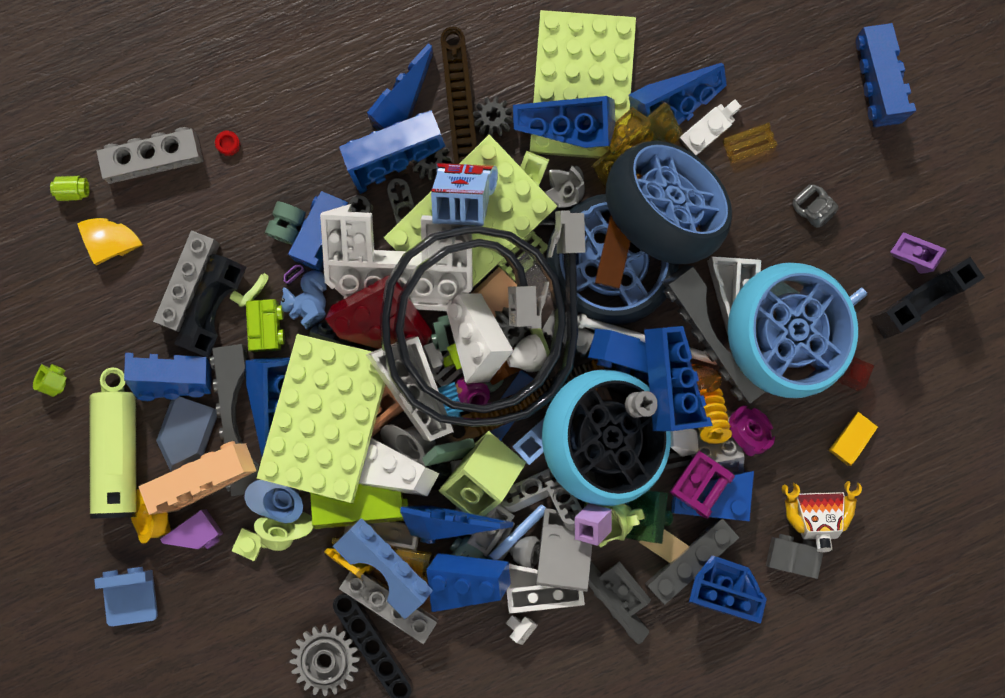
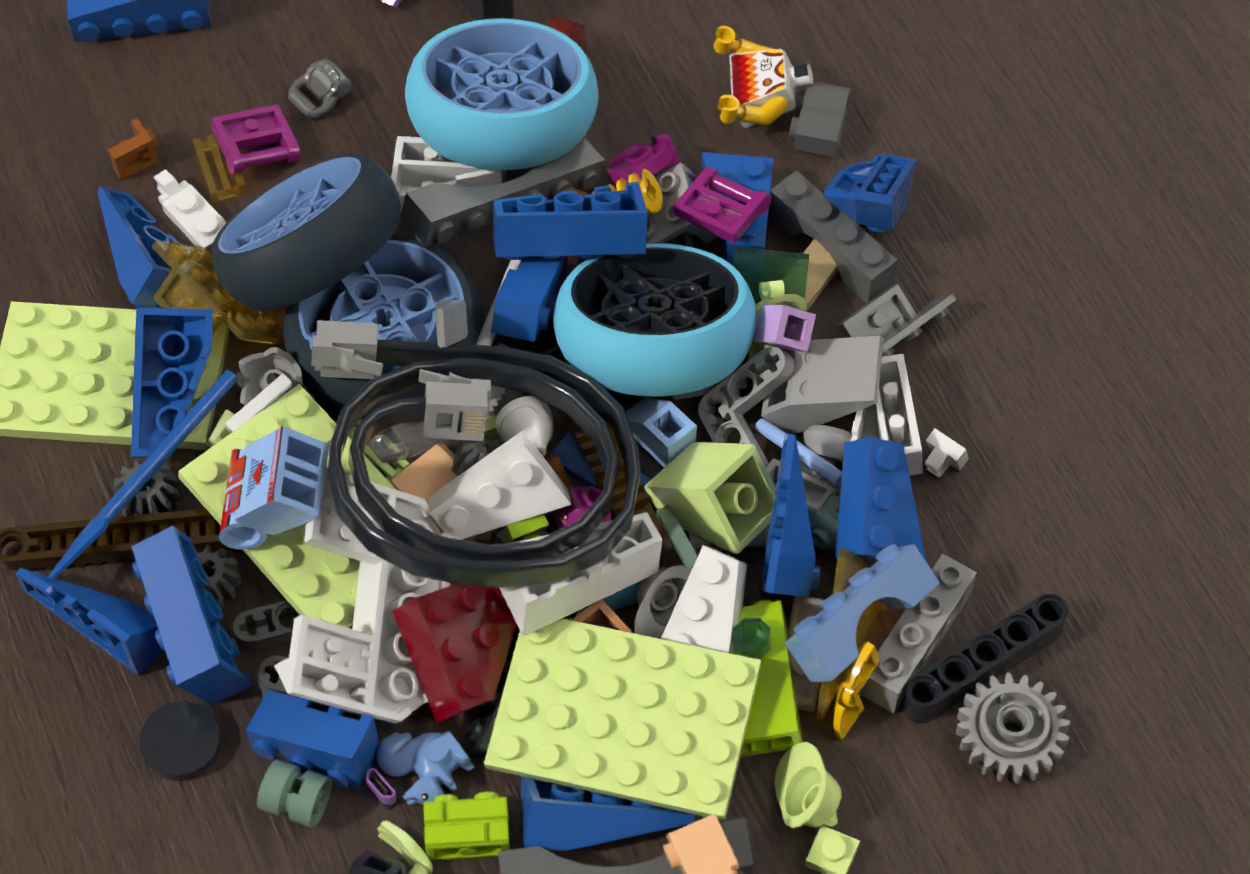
camera: 90 degrees left, 25 degrees down
medium blue piece [244,480,303,523] -> none
reddish brown tile [594,215,630,289] -> none
light grey wheel [625,391,658,418] -> none
white slope [670,429,699,457] -> none
yellow slope [828,412,878,466] -> none
none -> blue piece [49,370,238,580]
none -> dark orange bracket [108,118,159,181]
none -> black tile [140,701,222,781]
none -> magenta plate [210,104,301,175]
none -> white tile [225,373,292,433]
none -> light grey slope [435,300,468,348]
none -> clear green tile [732,618,772,659]

